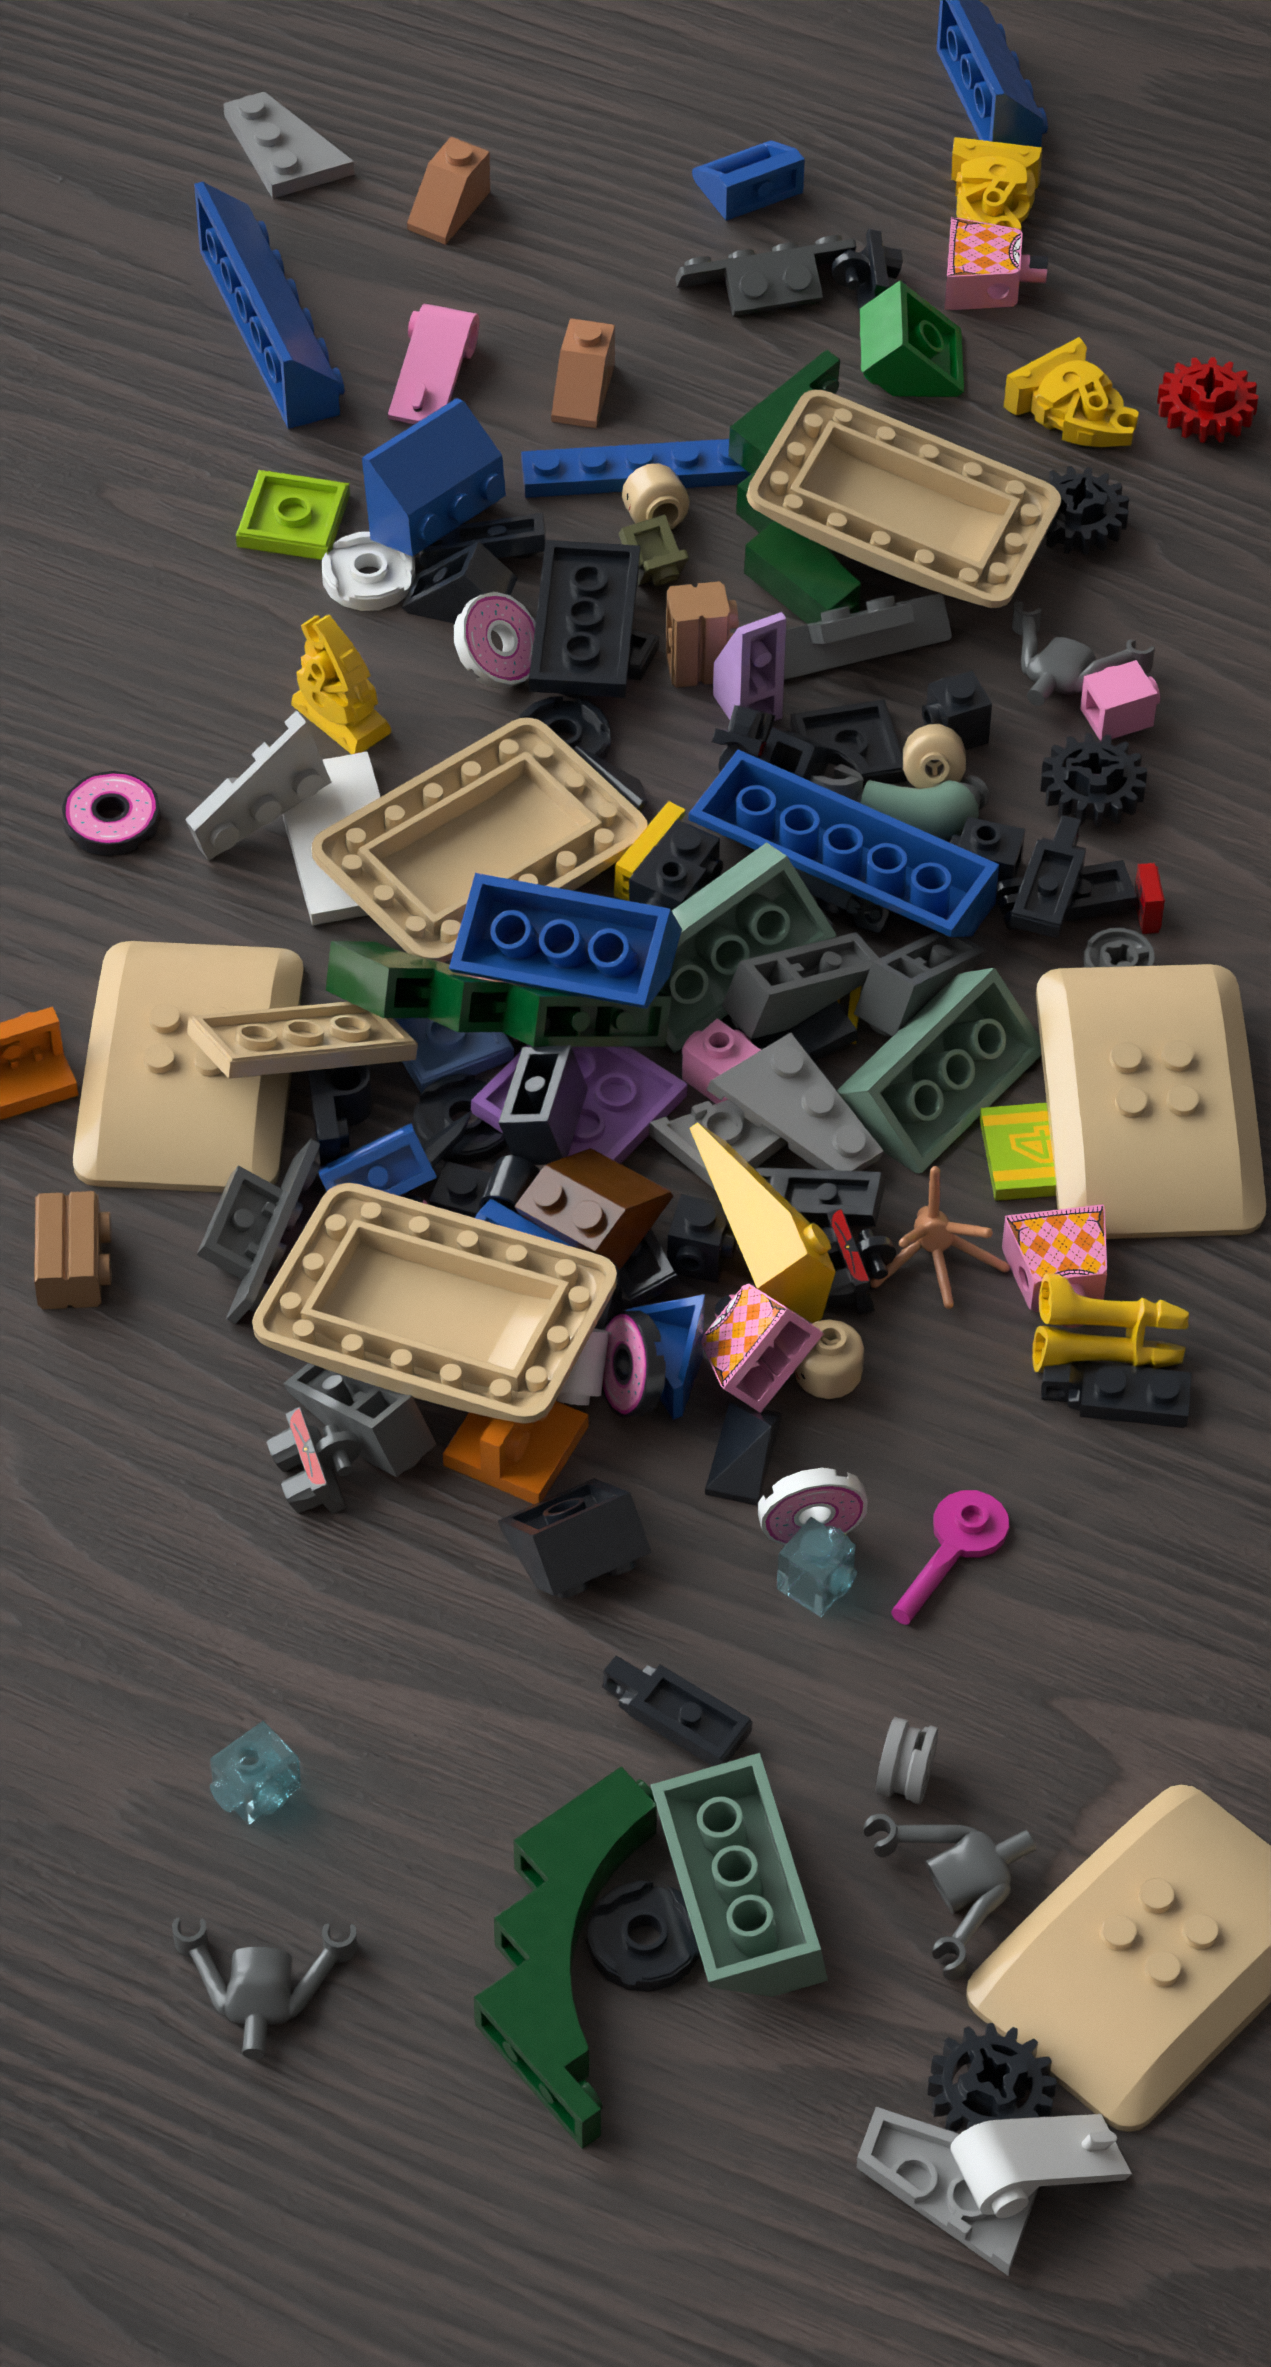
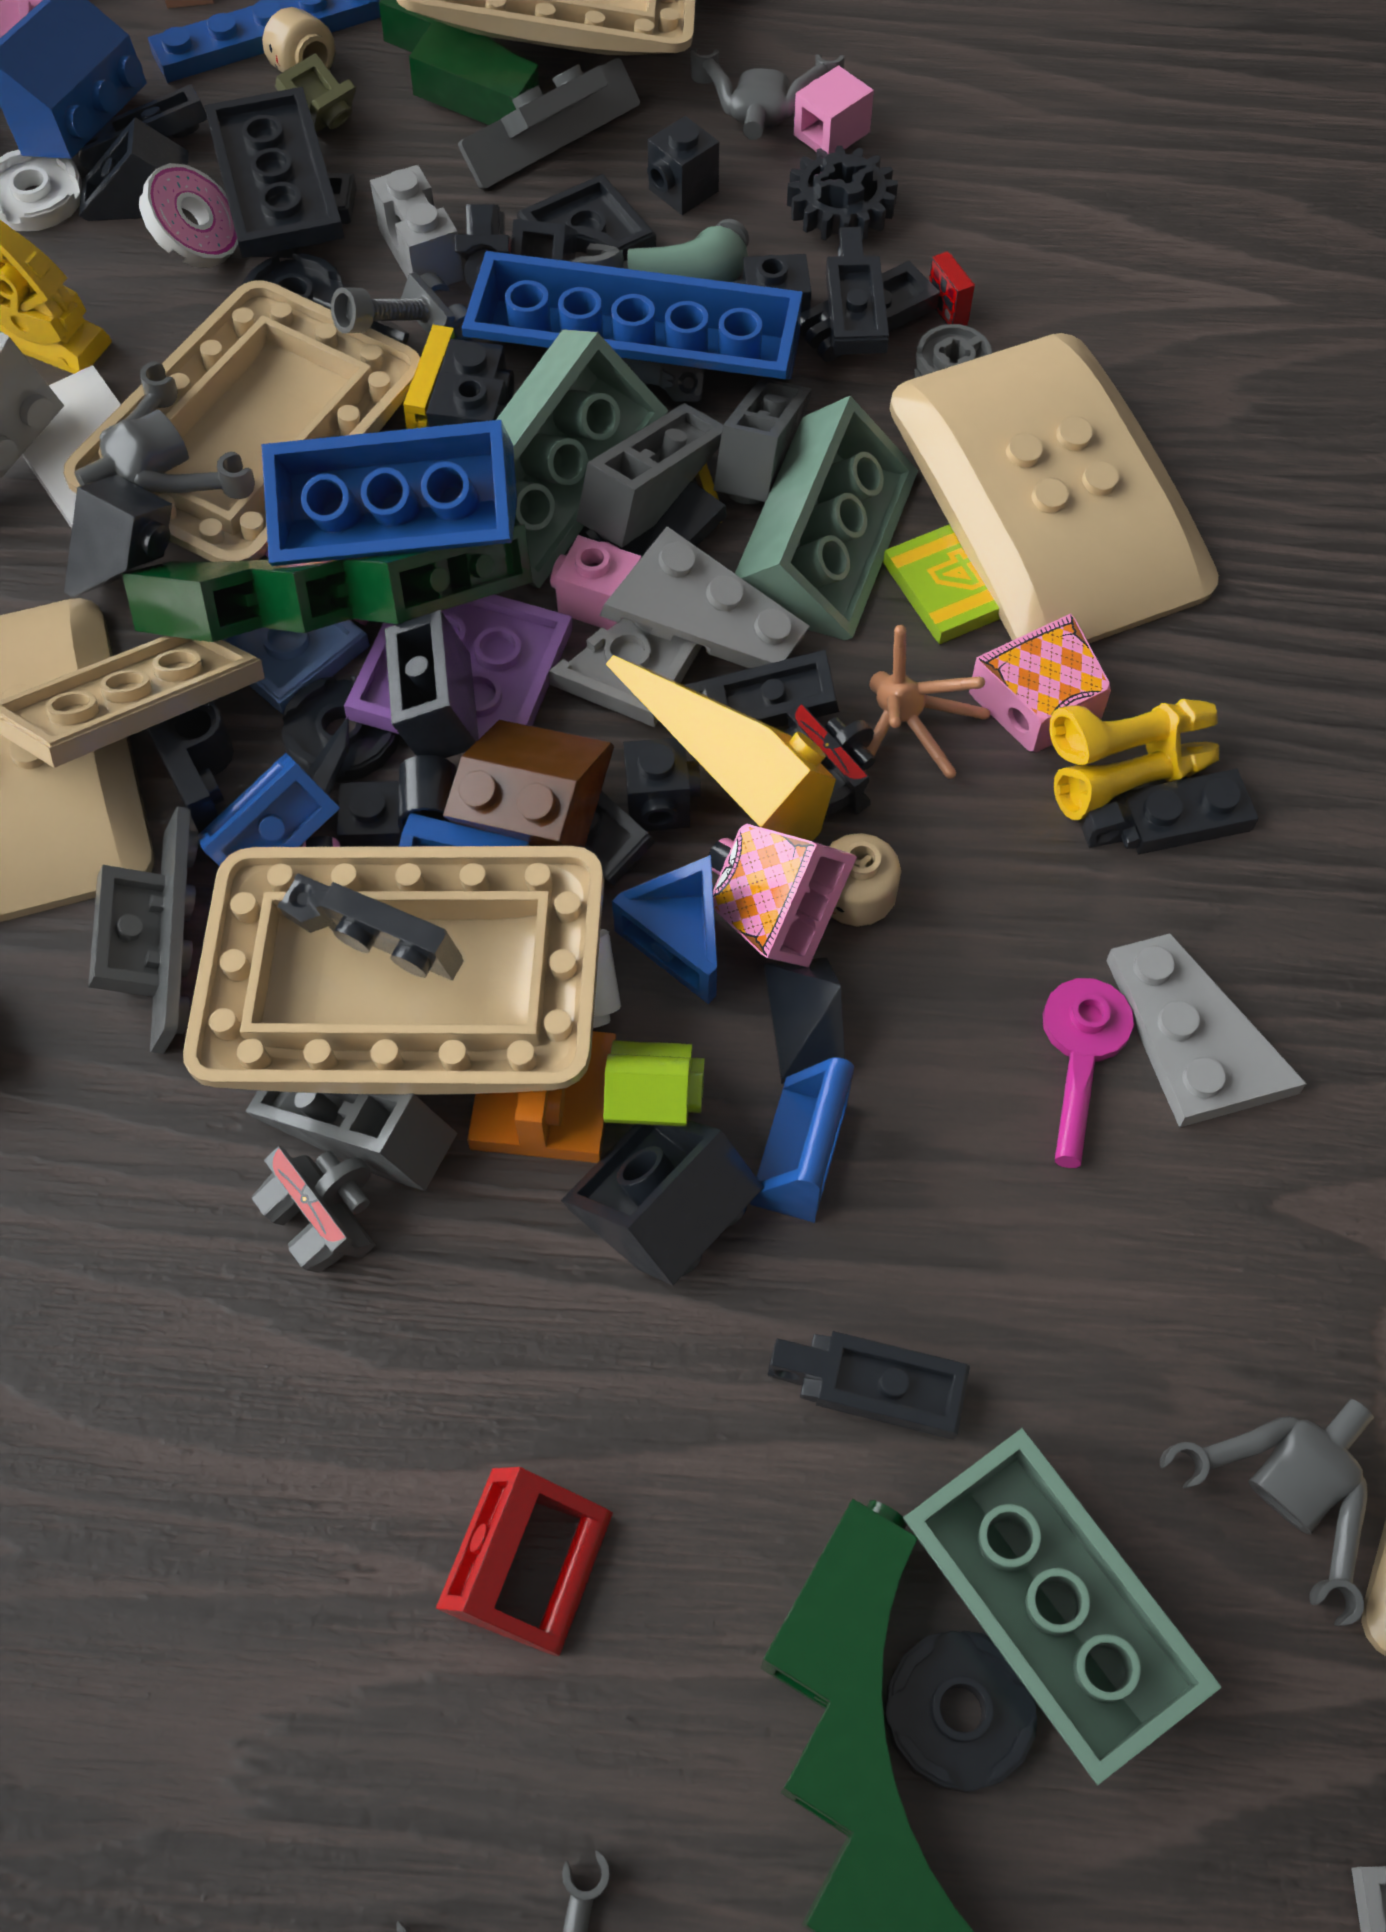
camera: 20 degrees left, 10 degrees up
clear light blue brick [210,1721,301,1825] -> none
tile [602,1310,666,1418] -> none
medium nougat brick [666,581,739,688] -> none
lavender slope [713,612,786,721] -> none
tile [758,1468,868,1547] -> none
clear light blue brick [777,1517,857,1617] -> none
light grey wheel [876,1717,939,1805] -> none
tan head [903,724,966,789] -> none
none -> black slope [64,475,172,597]
none -> dark grey piece [74,361,255,499]
none -> black hinge [277,873,464,981]
none -> dark grey bar [331,272,472,341]
none -> light grey brick [370,165,464,285]
none -> red tile [436,1467,613,1657]
none -> lime brick [603,1040,705,1127]
none -> blue tile [750,1058,855,1223]
none -> light grey wing [1106,933,1306,1128]

